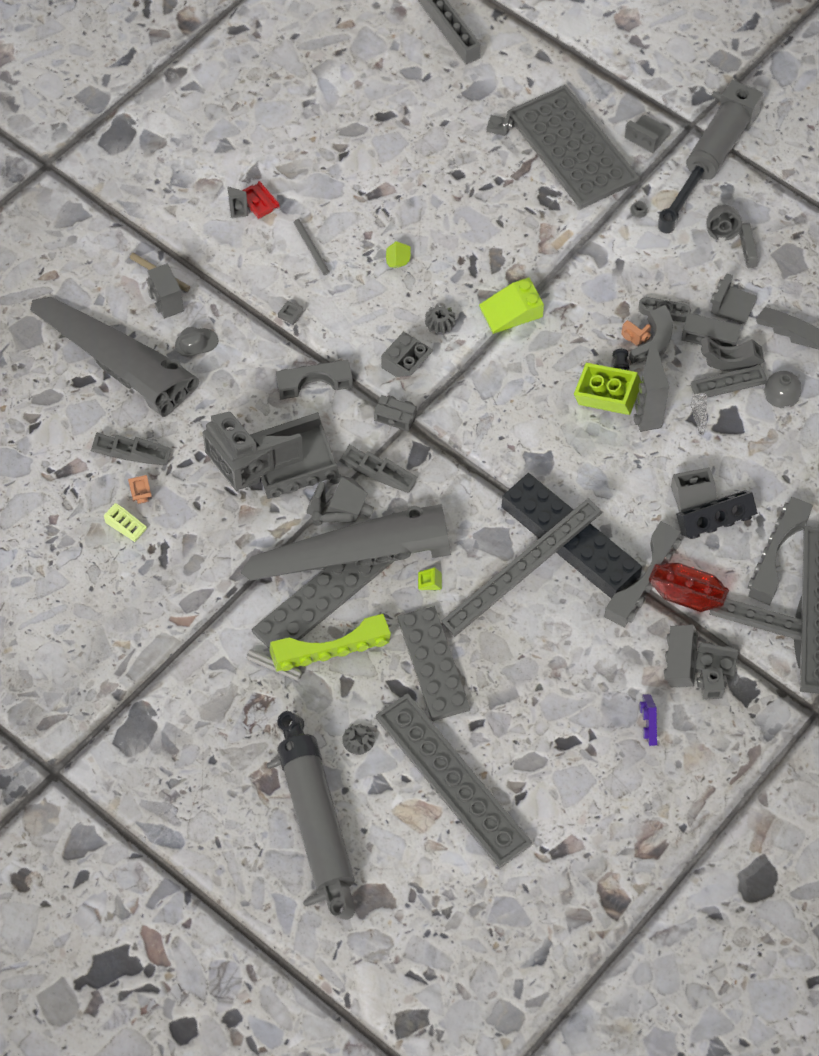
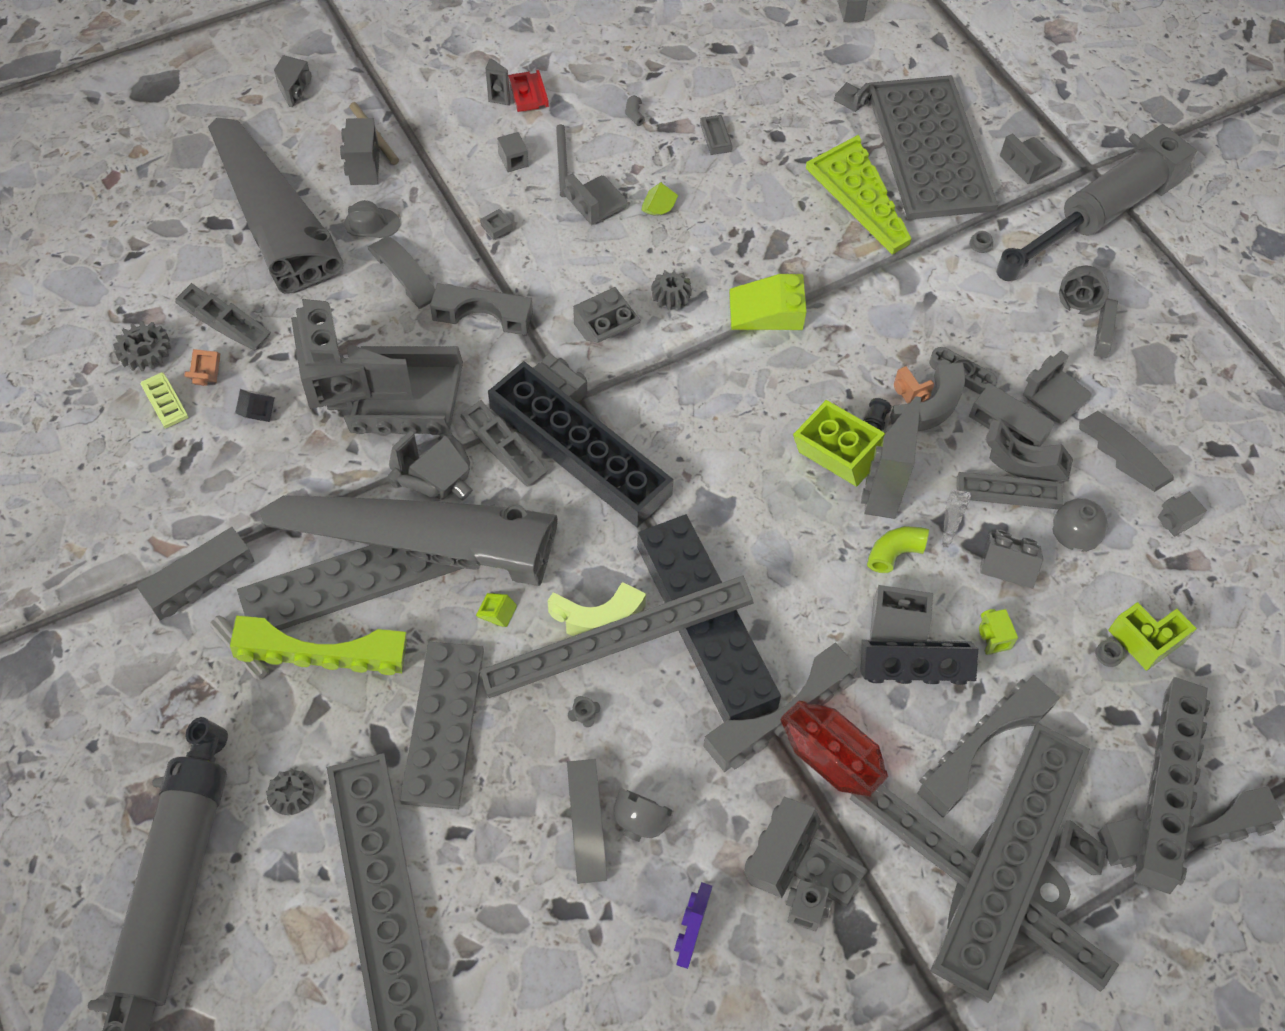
camera: 20 degrees right, 0 degrees up
none -> dark grey gear [113,321,171,371]
none -> dark grey brick [136,527,255,621]
none -> black panel [235,389,275,422]
none -> dark grey slope [274,55,312,107]
none -> dark grey slope [367,236,435,309]
none -> black brick [488,361,674,528]
none -> dark grey brick [497,132,529,172]
none -> yellowish green arch [548,582,646,636]
none -> dark grey bracket [564,173,627,225]
none -> dark grey slope [567,759,607,884]
none -> dark grey plate [568,696,600,727]
none -> dark grey cylinder [614,788,674,842]
none -> dark grey arm [625,95,645,126]
none -> dark grey tile [700,115,733,155]
none -> lime wing [806,134,912,255]
none -> lime cylinder [867,526,929,573]
none -> lime brick [979,609,1018,655]
none -> dark grey slope [980,530,1044,589]

